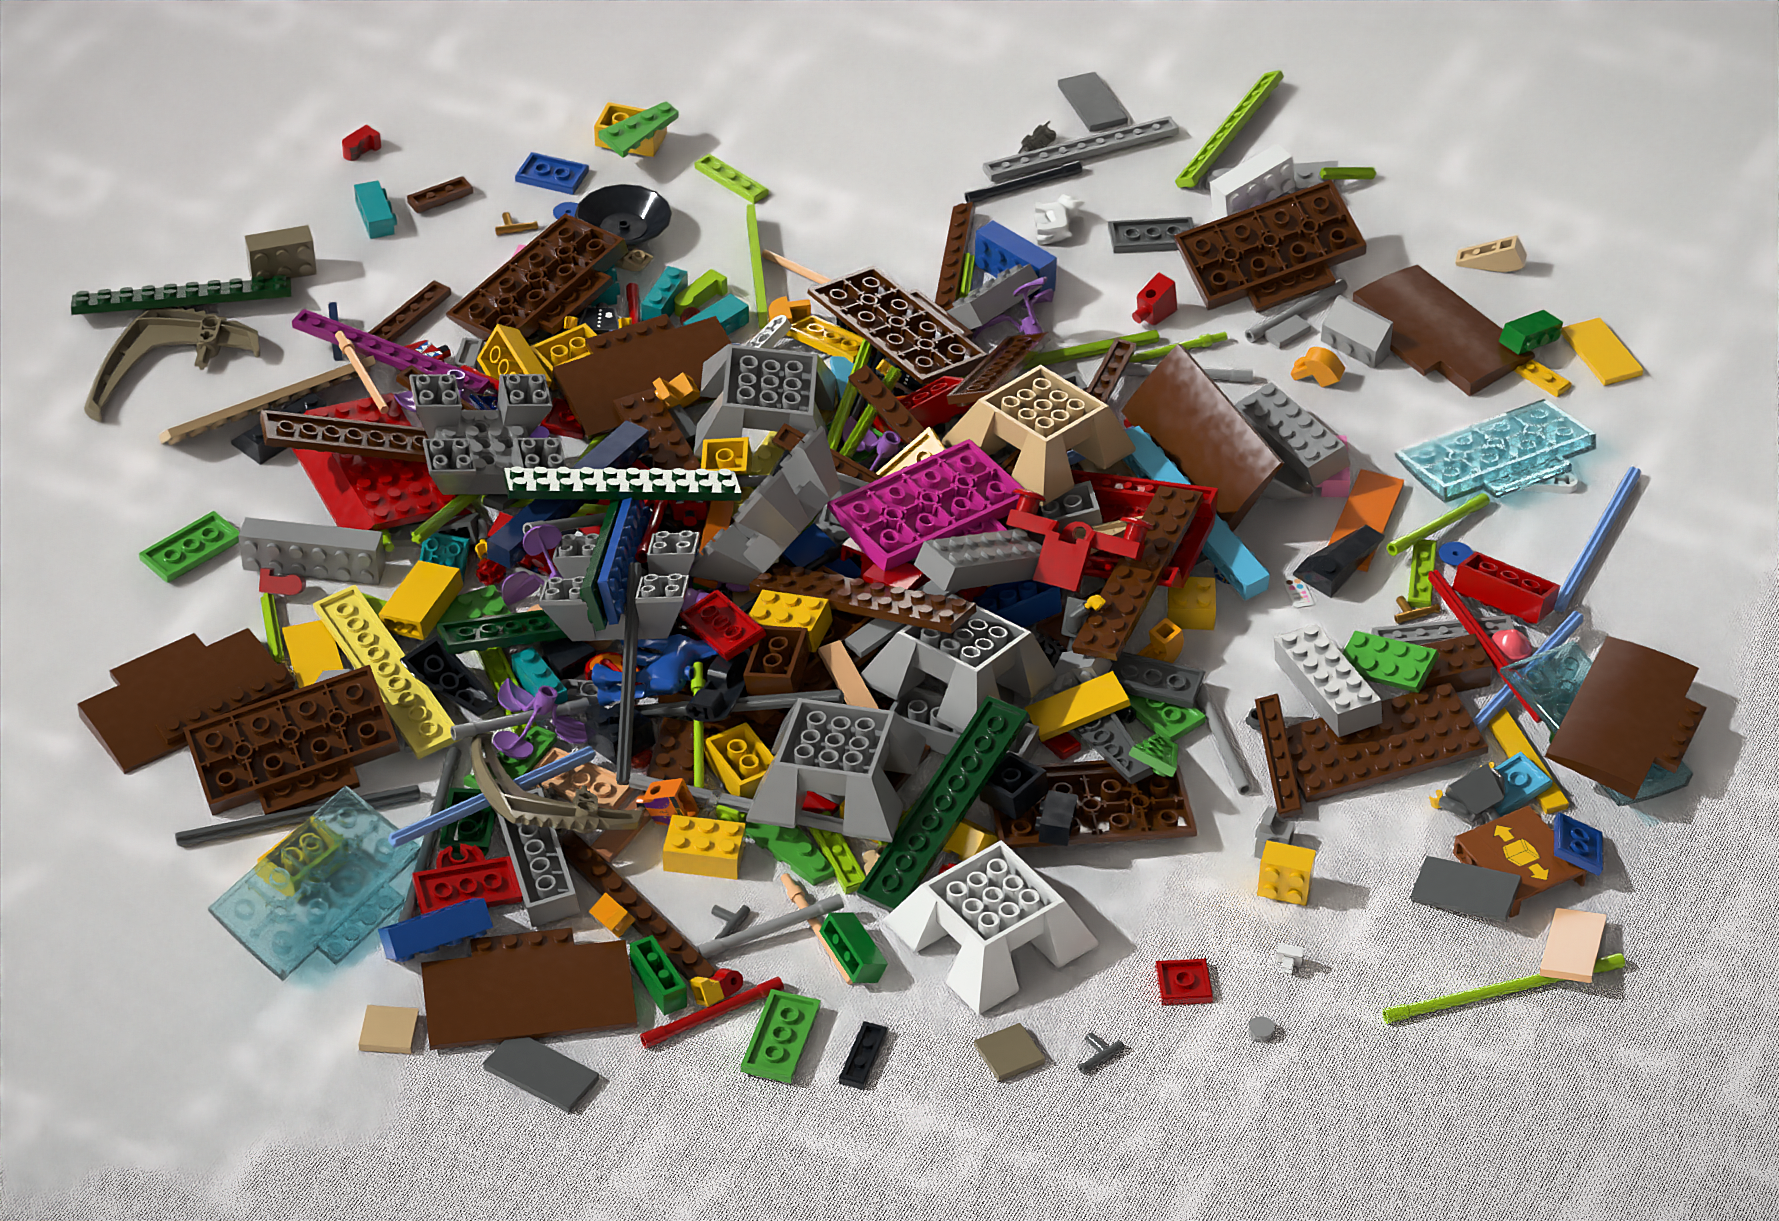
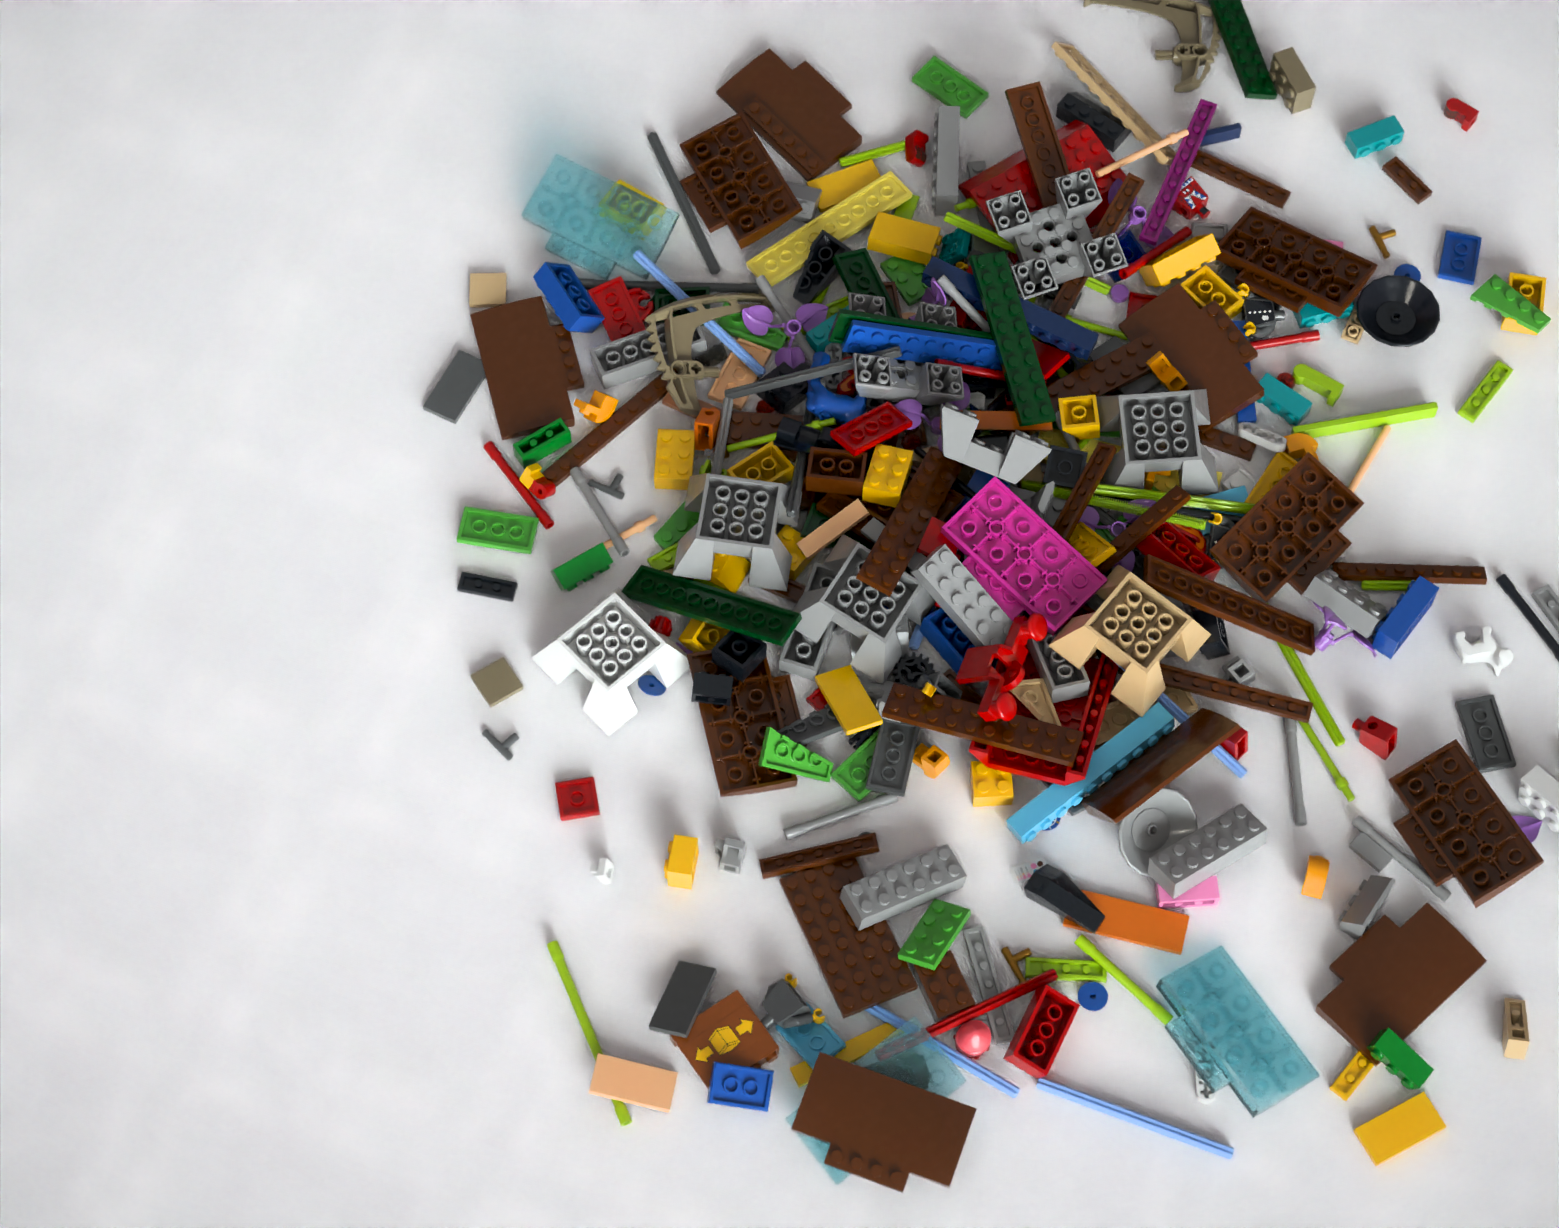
camera: 85 degrees right, 20 degrees up
teal brick [641,266,688,321] -> none
light grey tile [1248,1016,1275,1042] -> none

